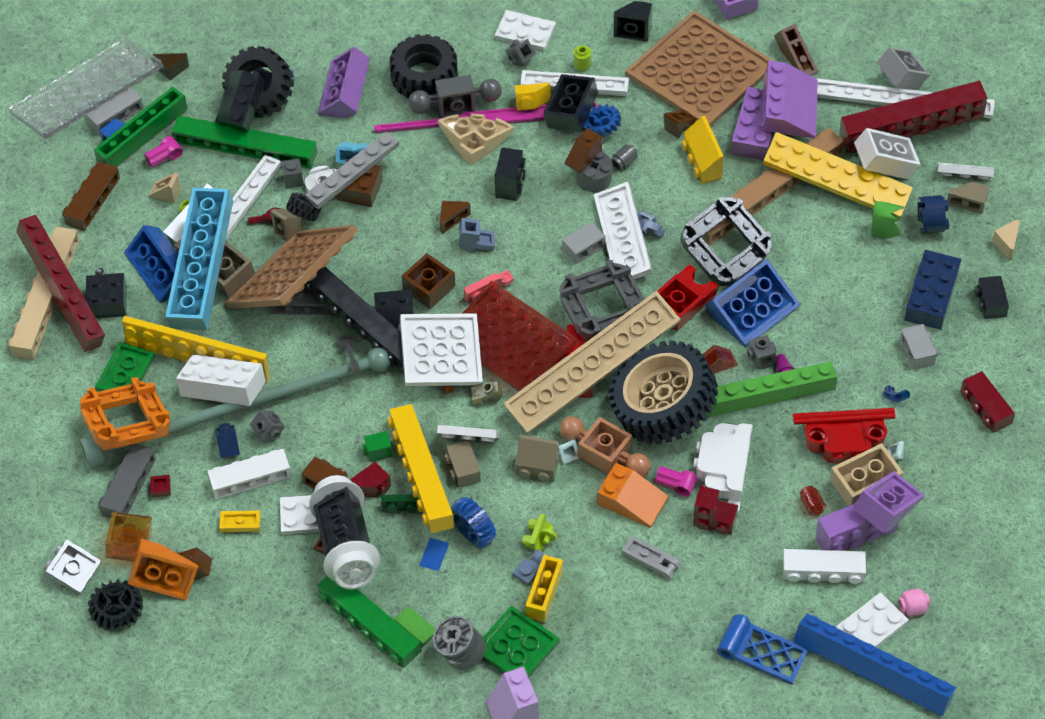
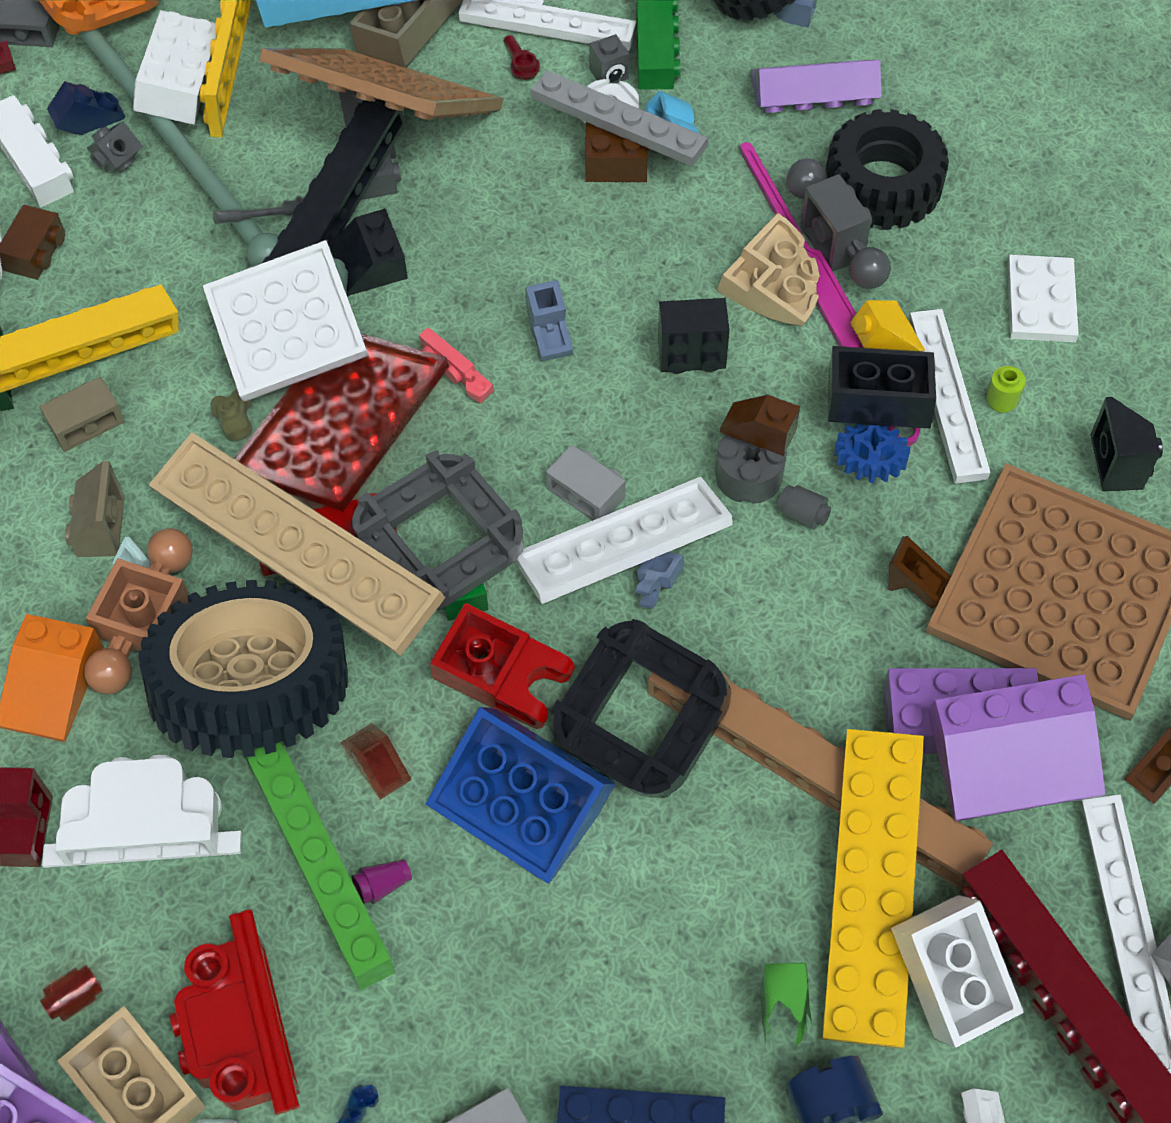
camera: 75 degrees right, 5 degrees up
dark tan slope [271,209,303,241] -> none
black tyre [286,192,322,221] -> none
dark red slope [350,461,391,497] -> none
green brick [362,431,392,462] -> none
reddish brown brick [401,253,456,309] -> none
white plate [437,425,500,442] -> none
reddish brown slope [440,201,471,234] -> none
dark grey brick [505,39,537,65] -> none
dark pink piece [655,466,698,497] -> none
yellow slope [681,116,724,184] -> none
dark grey brick [747,335,776,369] -> none

